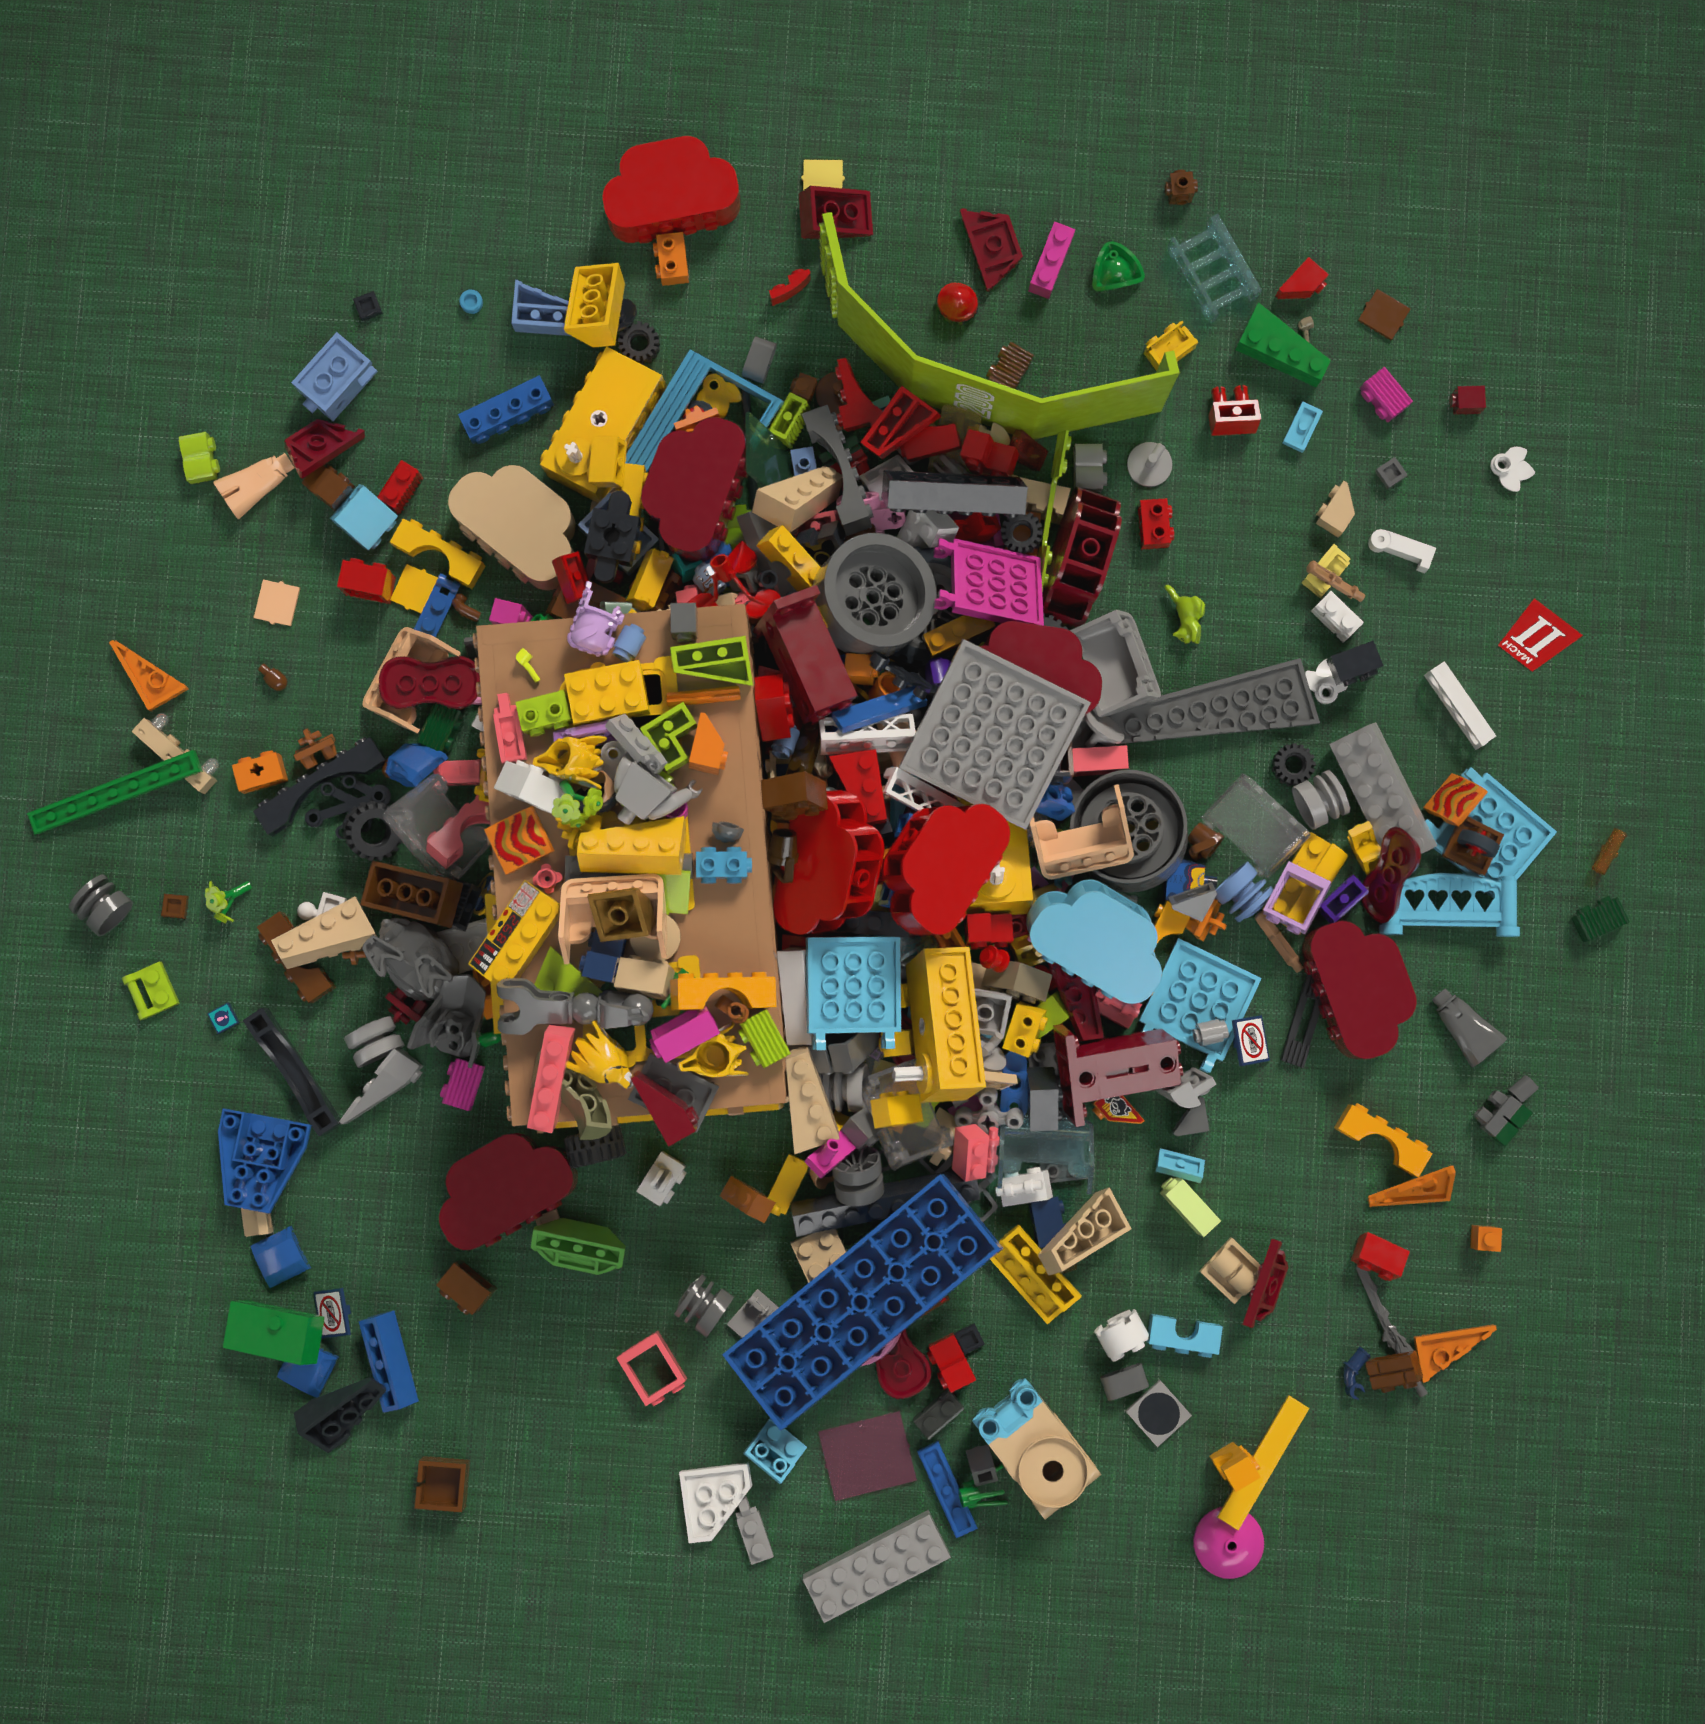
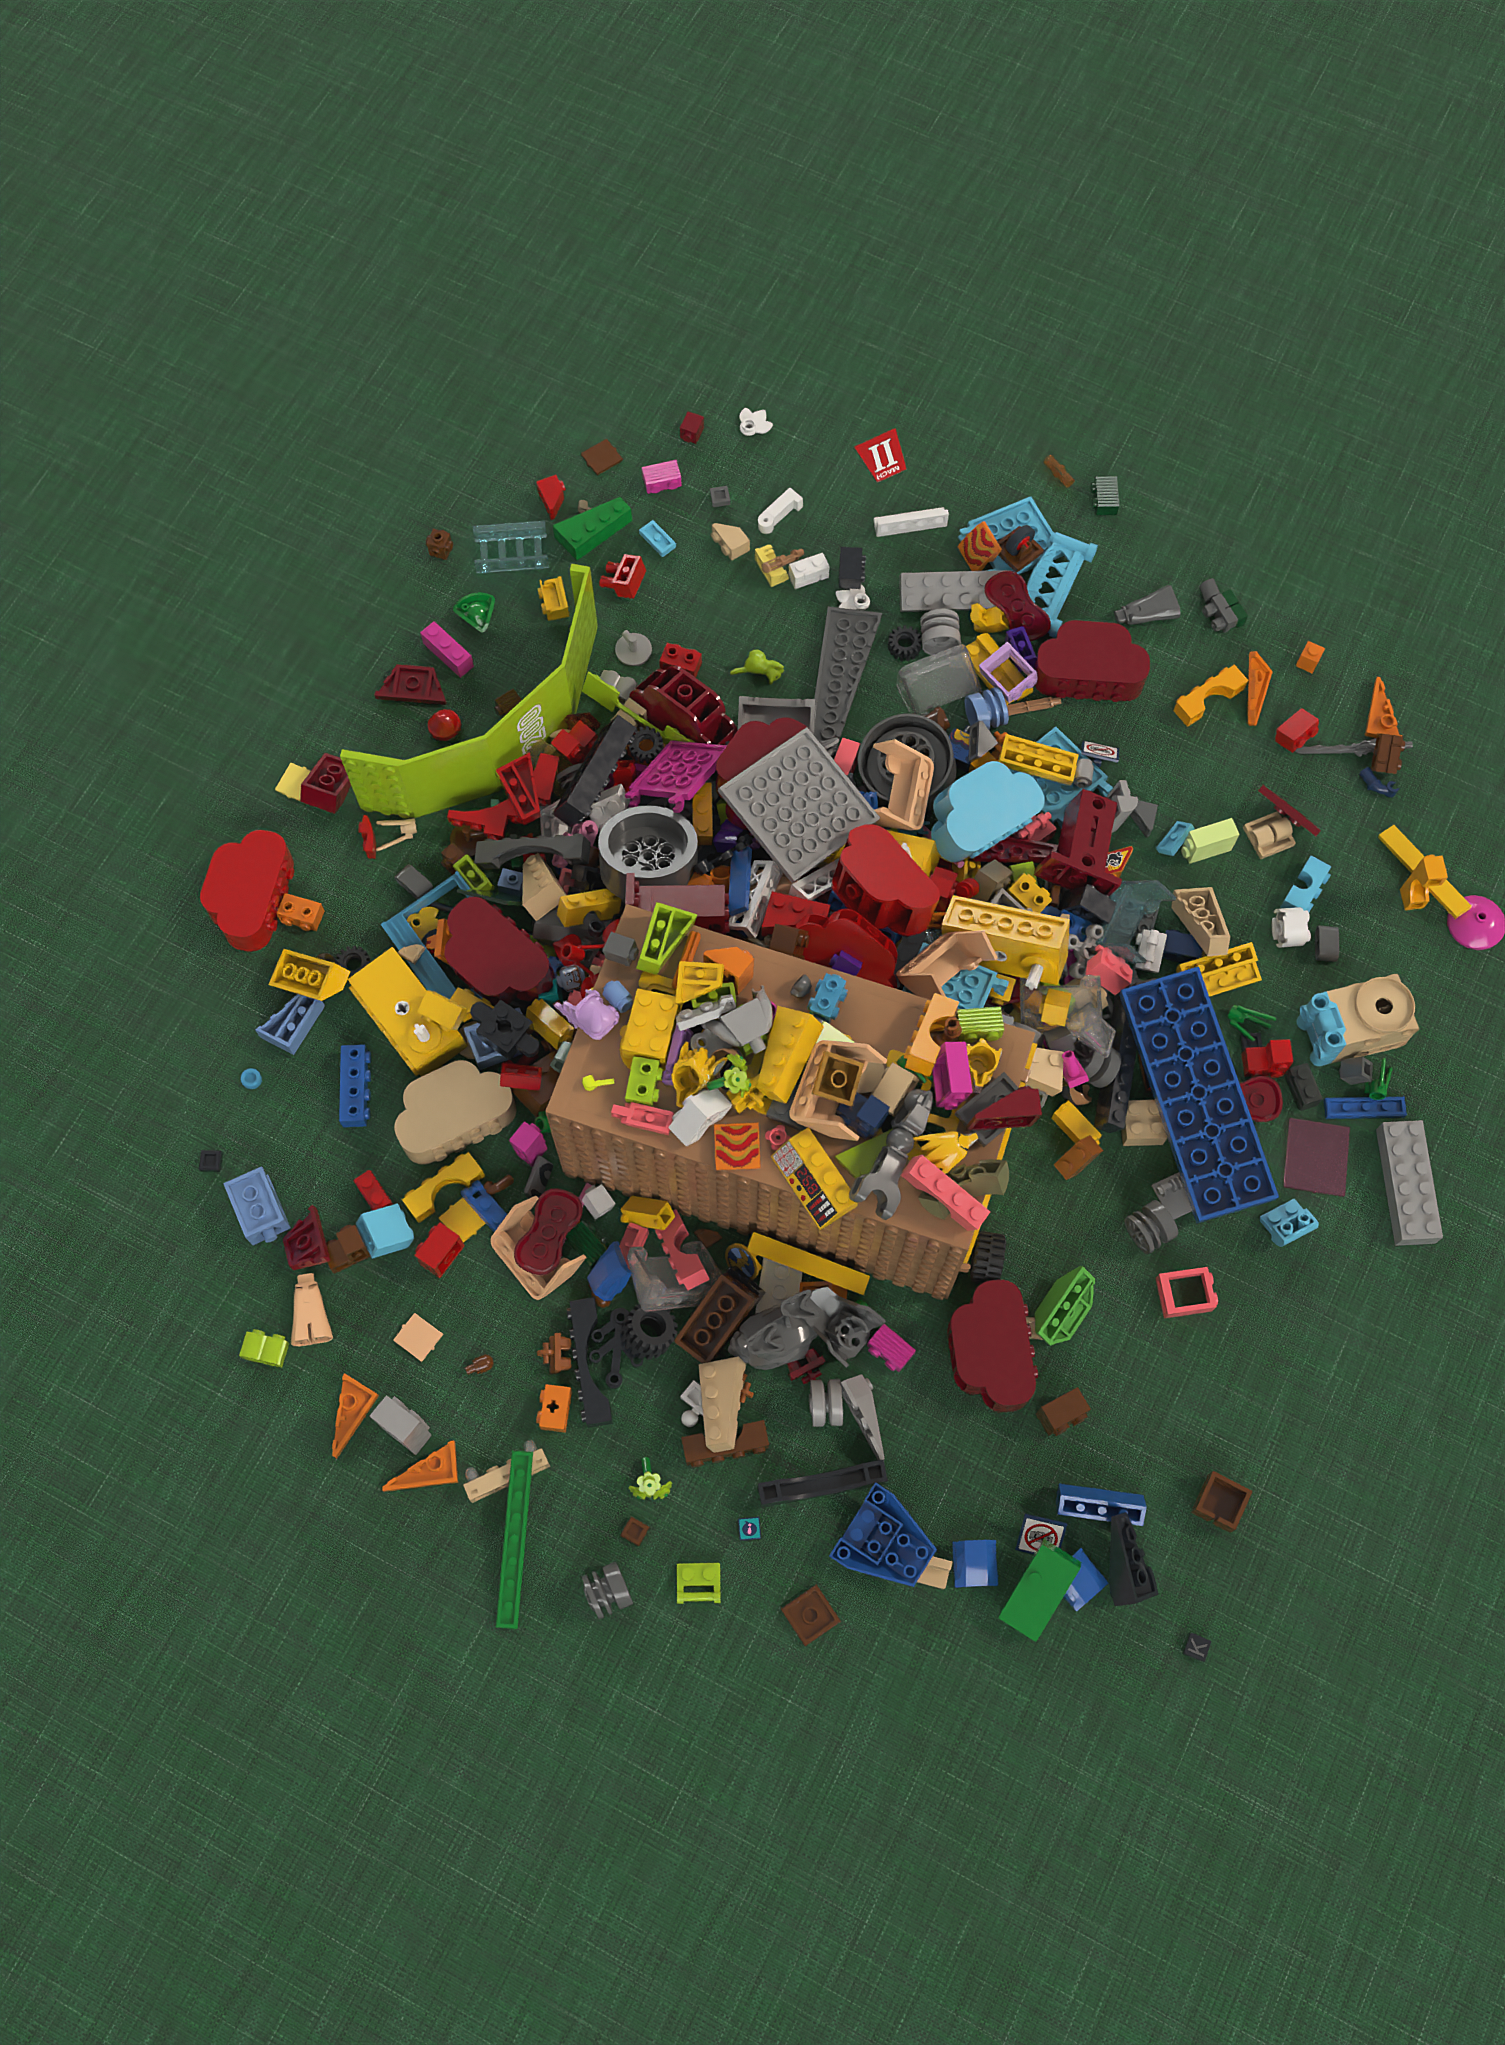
camera: 65 degrees left, 15 degrees down
white brick [636,1151,687,1206] -> none
white plate [679,1462,752,1543] -> none
light grey hinge [736,1496,774,1565] -> none
black tile [1125,1379,1192,1447] -> none
black container [1280,974,1322,1068] -> none
none -> orange wing [332,1373,379,1459]
none -> light grey brick [370,1395,432,1455]
none -> tan plant [376,818,417,851]
none -> tan tile [398,944,426,965]
none -> yellow wing [675,961,724,1005]
none -> reddish brown tile [781,1584,841,1646]
none -> dark purple brick [829,950,862,976]
none -> light nougat windscreen [896,931,998,1000]
none -> yellow brick [998,734,1079,786]
none -> reddish brown tile [1046,885,1060,908]
none -> clear slope [1067,1005,1116,1058]
none -> black tile [1183,1633,1211,1662]
none -> green plant [1227,1005,1276,1042]

